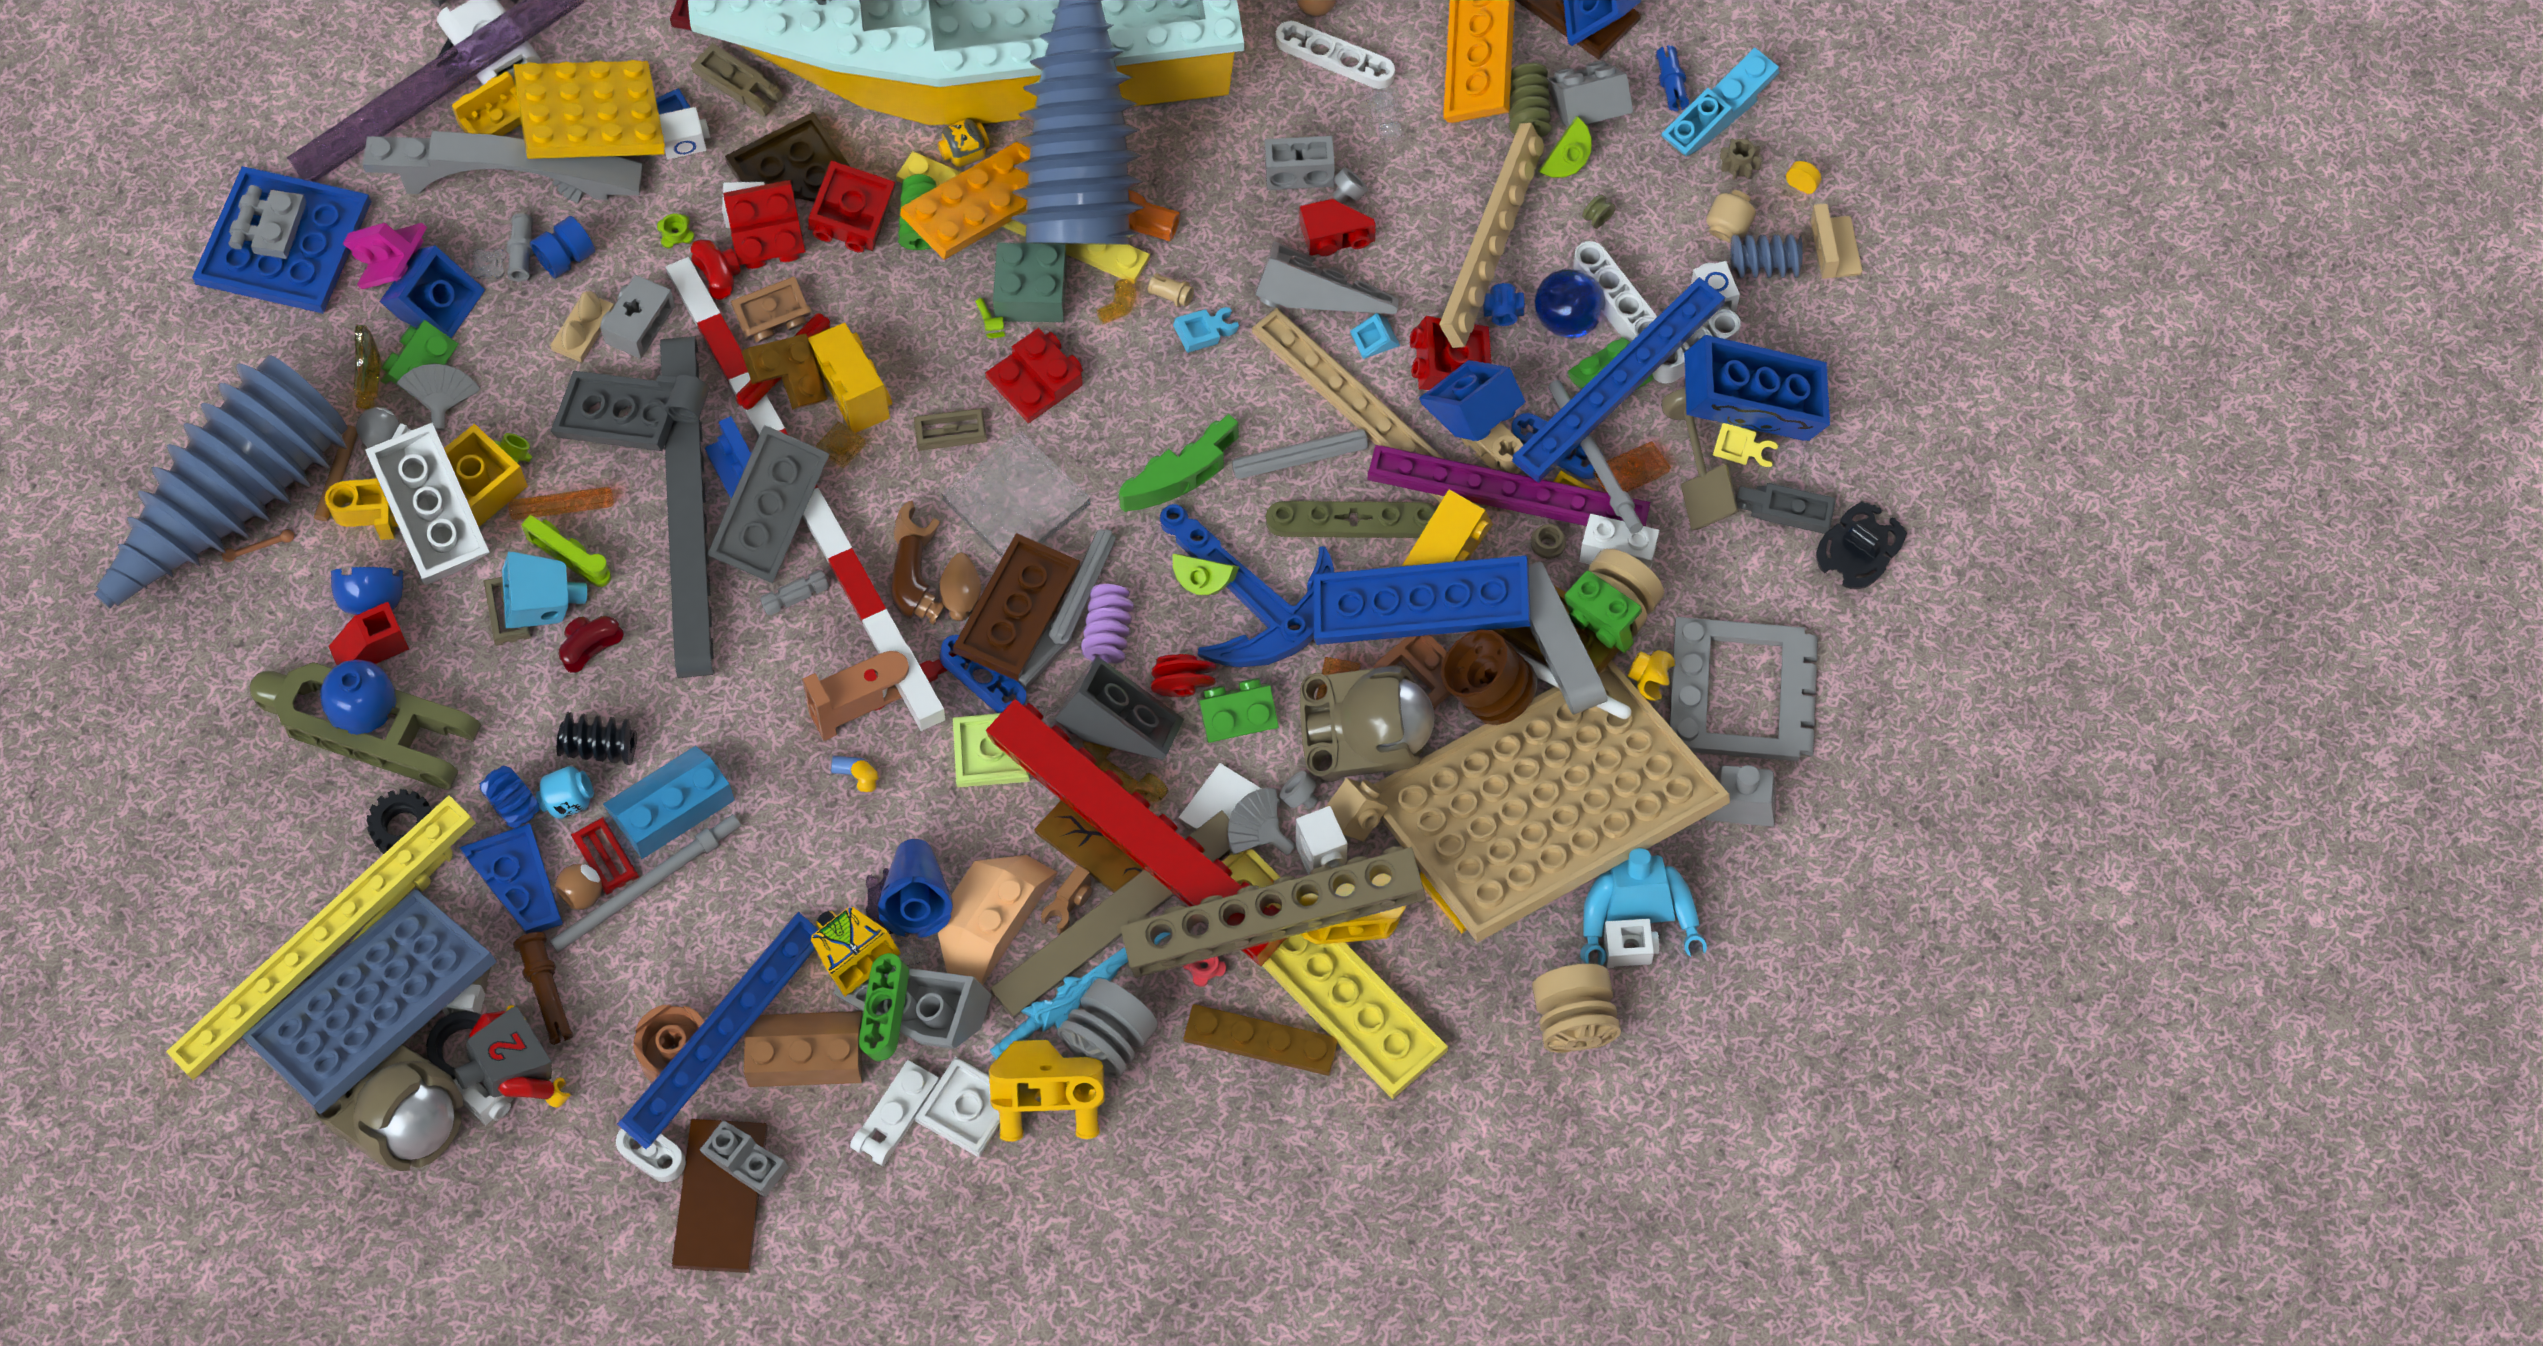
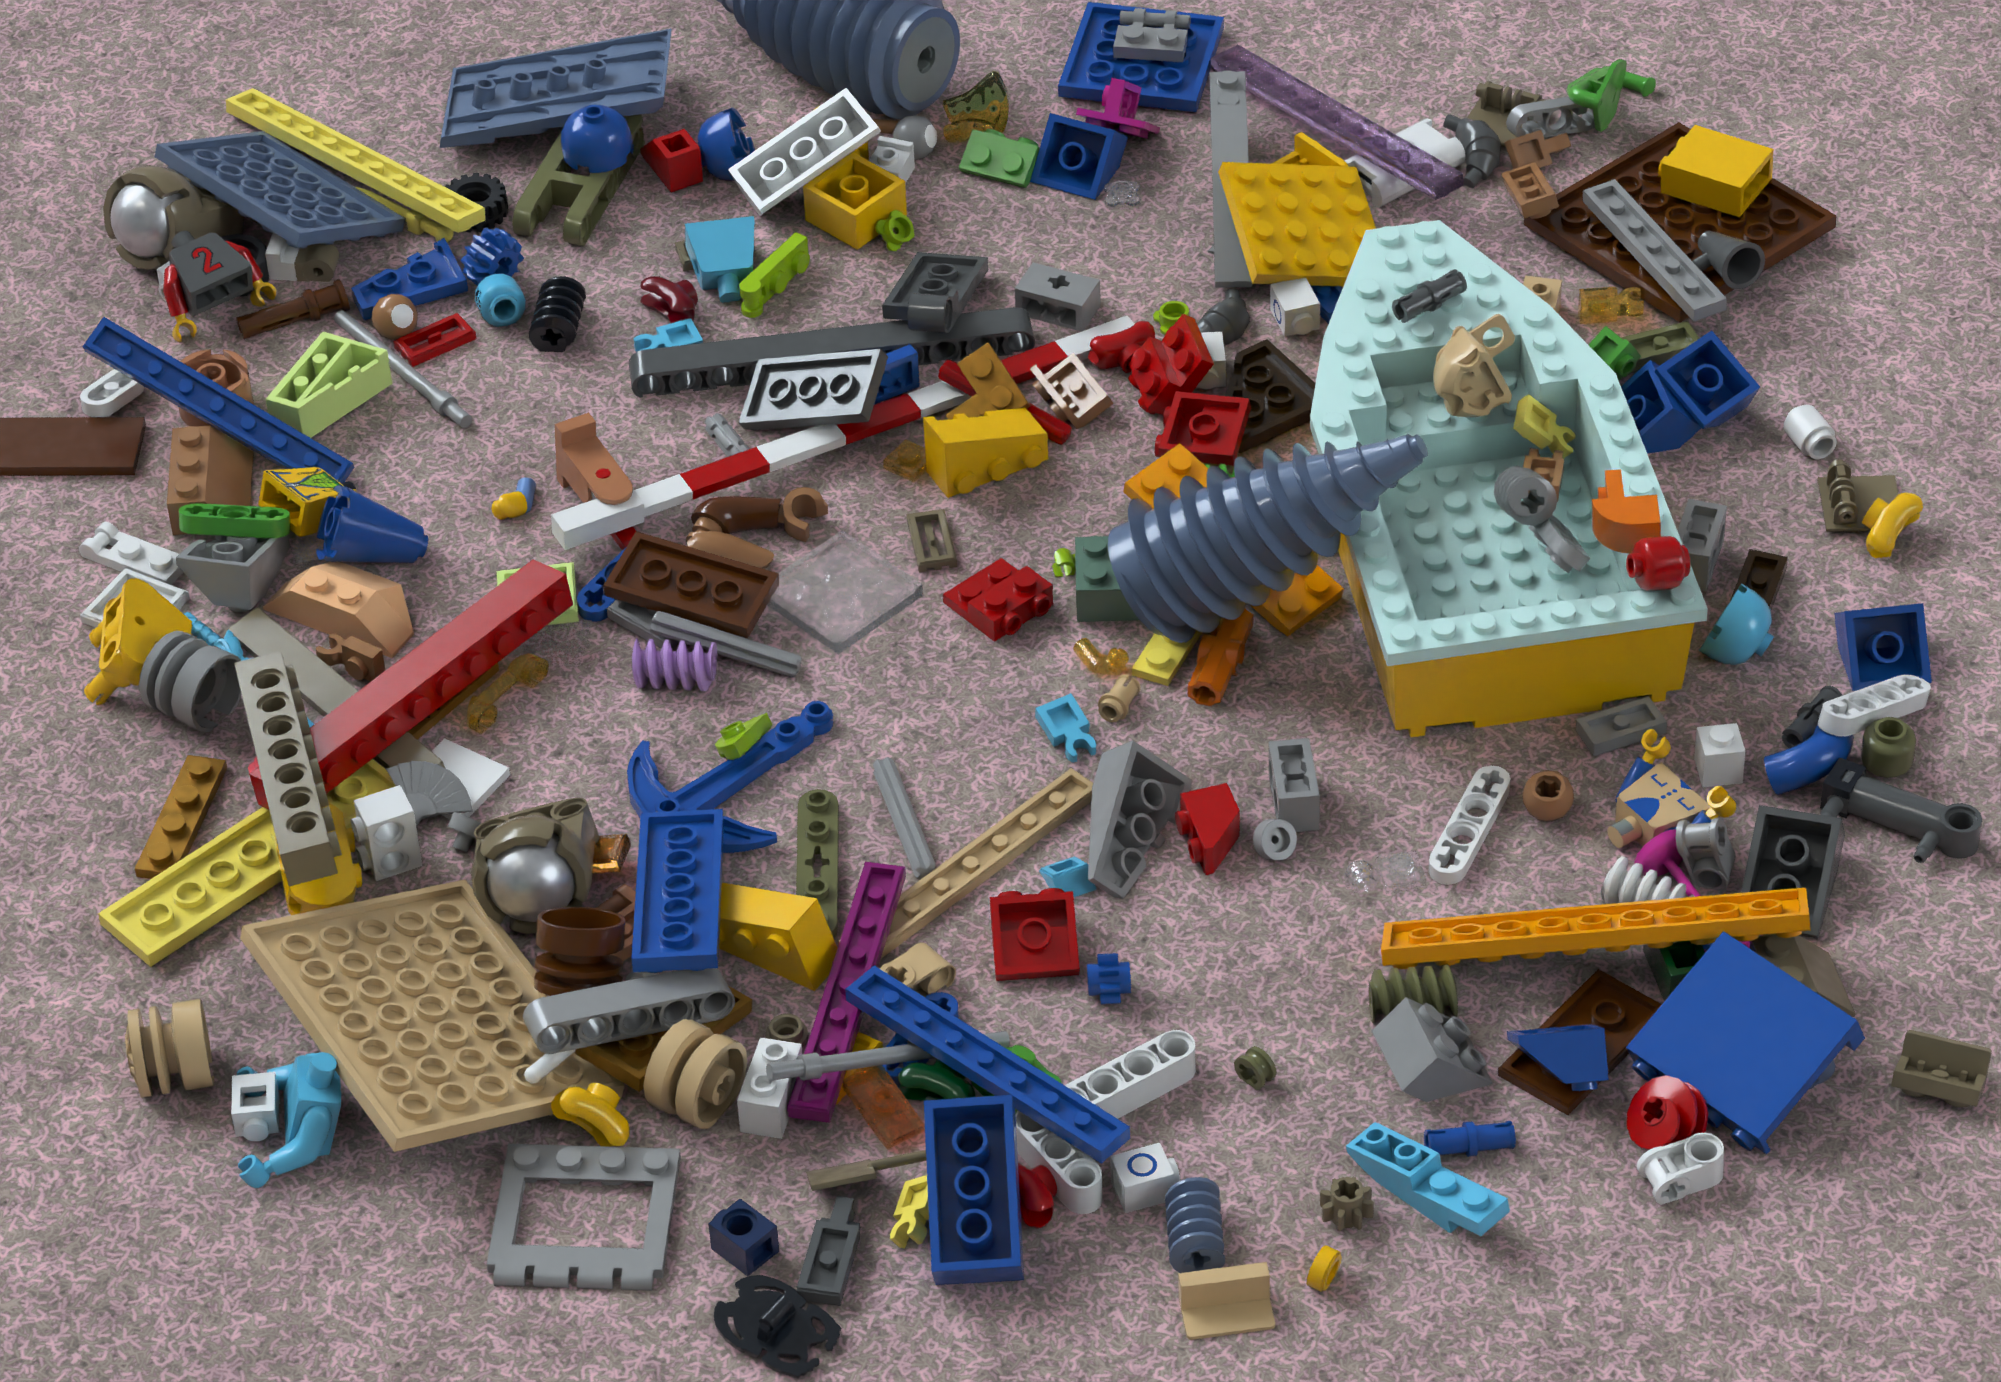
camera: 90 degrees right, 20 degrees down
nougat hinge [221,529,294,562] -> none
light grey hand [396,364,480,431] -> none
light grey pin [506,213,534,282] -> none
clear orange axle [508,486,614,520] -> none
blue wheel [530,216,595,279] -> none
tan tile [550,291,614,363] -> none
dark azure slope [603,745,735,859] -> none
light grey slope [700,1120,789,1197] -> none
dark grey slope [1055,656,1184,760] -> none
bright green slope [1119,414,1239,512] -> none
red piece [1151,654,1216,697] -> none
bright green bracket [1197,678,1279,743] -> none
tan brick [1325,778,1389,842] -> none
blue slope [1419,360,1526,441] -> none
tan plate [1439,123,1544,348] -> none
clear blue cylinder [1534,268,1605,339] -> none
lime plate [1538,116,1592,178] -> none
bright green bracket [1564,571,1642,653] -> none
light grey torso [1705,765,1776,827] -> none
tan head [1706,190,1756,243] -> none
none -> yellowish green wedge [266,331,392,438]
none -> sand blue piece [440,28,672,148]
none -> medium azure plate [634,318,703,352]
none -> dark blue brick [708,1199,779,1276]
none -> dark green piece [898,1059,976,1101]
none -> dark grey piece [1197,288,1250,346]

